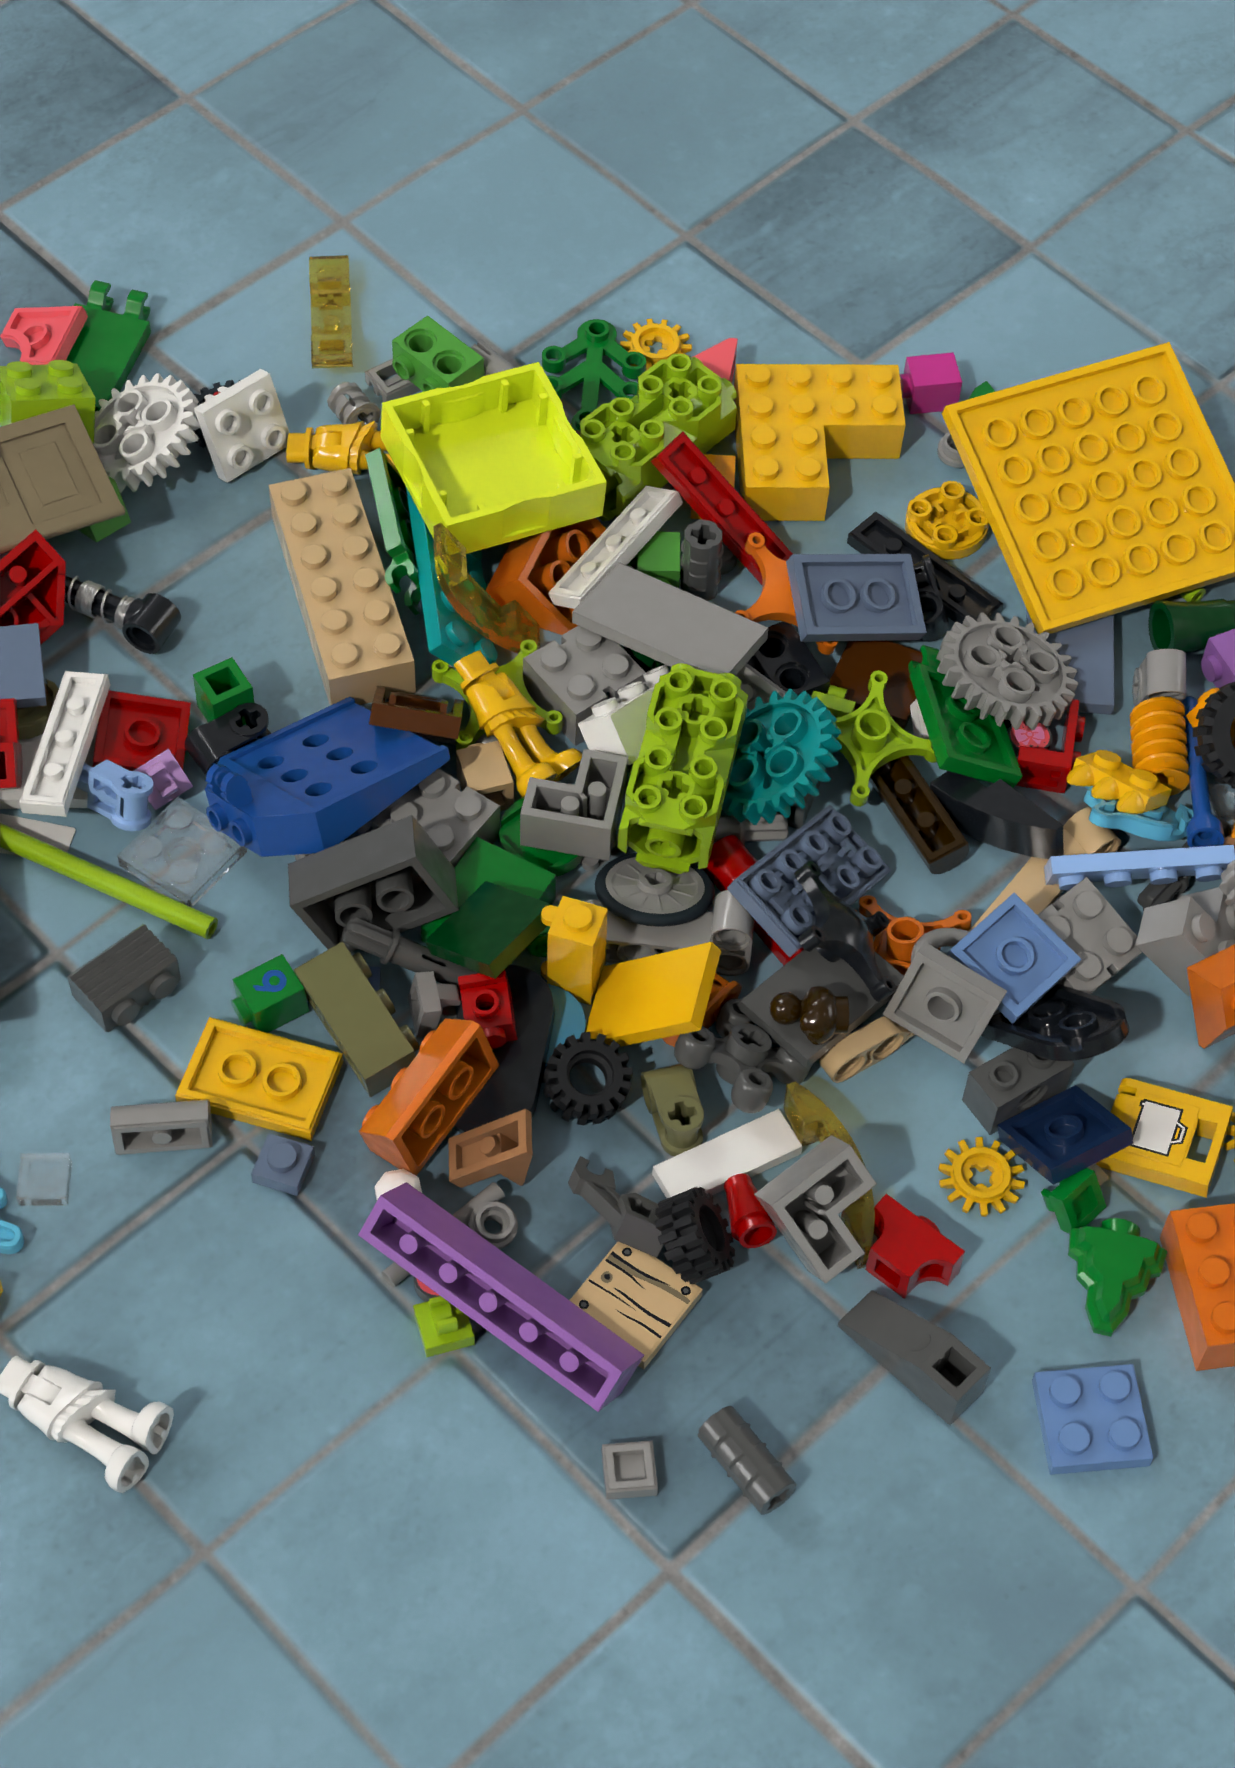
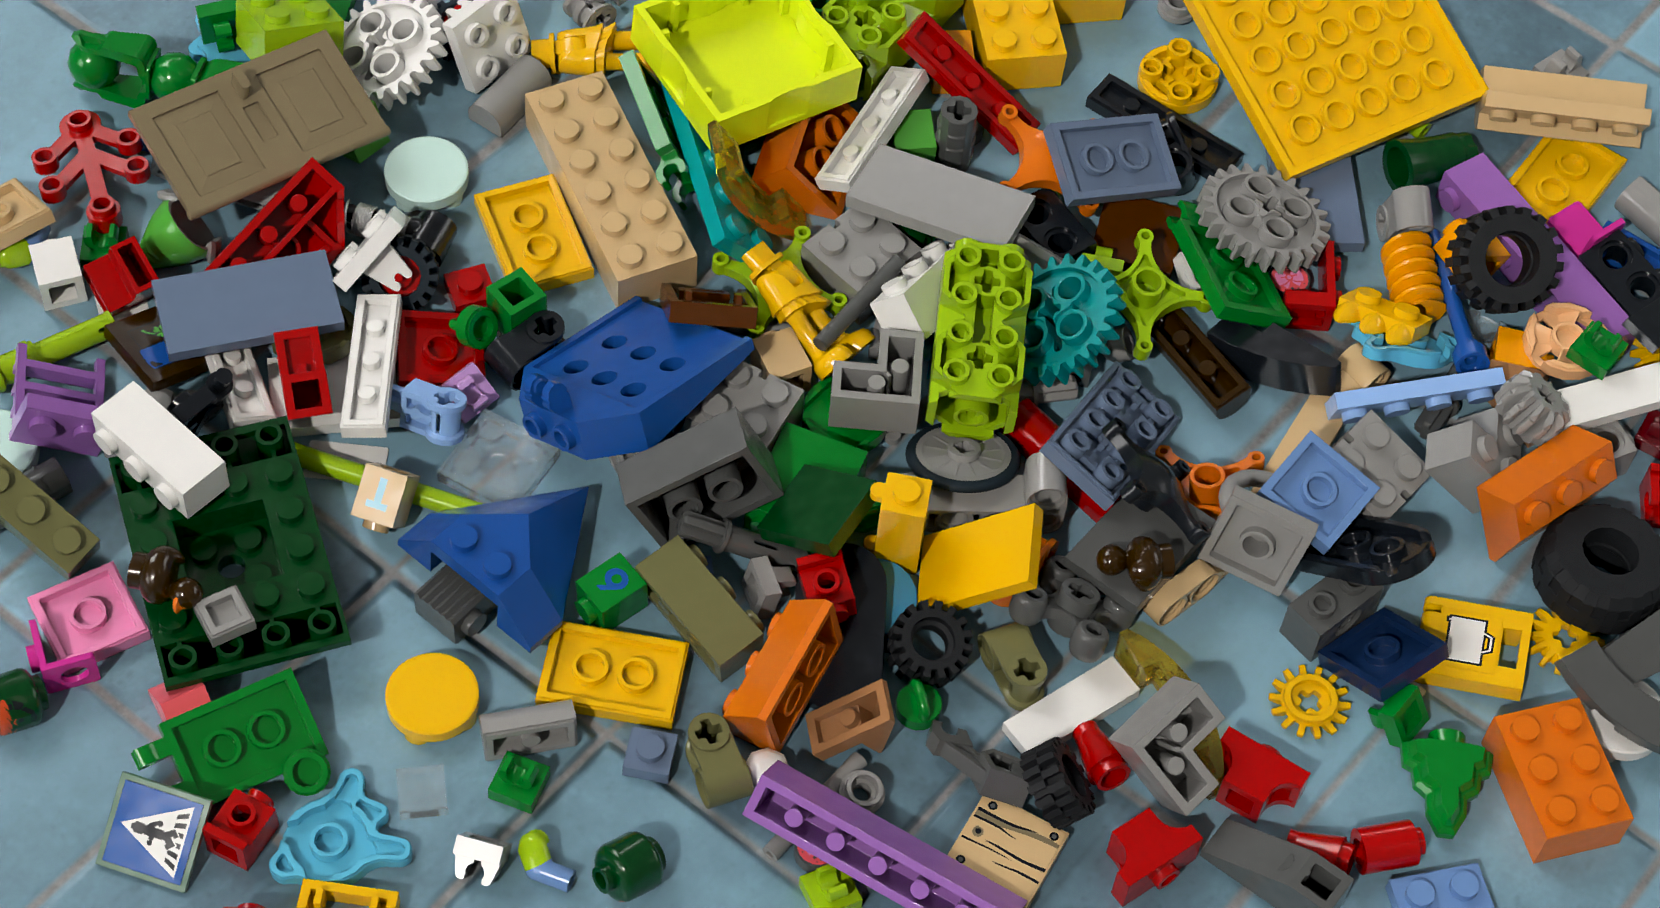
camera: 10 degrees left, 0 degrees up
none -> plate [332,206,440,311]
none -> tan brick [350,462,420,534]
none -> light aqua tile [384,136,469,212]
none -> yellow tile [385,653,480,745]
none -> blue wedge [398,486,589,653]
none -> red plate [443,263,492,313]
none -> green tile [449,304,498,350]
none -> tile [453,832,512,886]
none -> light grey brick [468,55,552,138]
none -> yellow tile [474,173,594,292]
none -> green tile [488,751,551,814]
none -> arm [518,829,576,893]
none -> dark green head [592,831,666,902]
none -> olive piece [685,712,754,809]
none -> dark grey bar [813,255,906,351]
none -> green tile [895,679,942,731]
none -> light grey hinge [1102,326,1135,363]
none -> red brick [1106,808,1203,907]
none -> red cone [1286,829,1357,875]
none -> red brick [1350,819,1426,875]

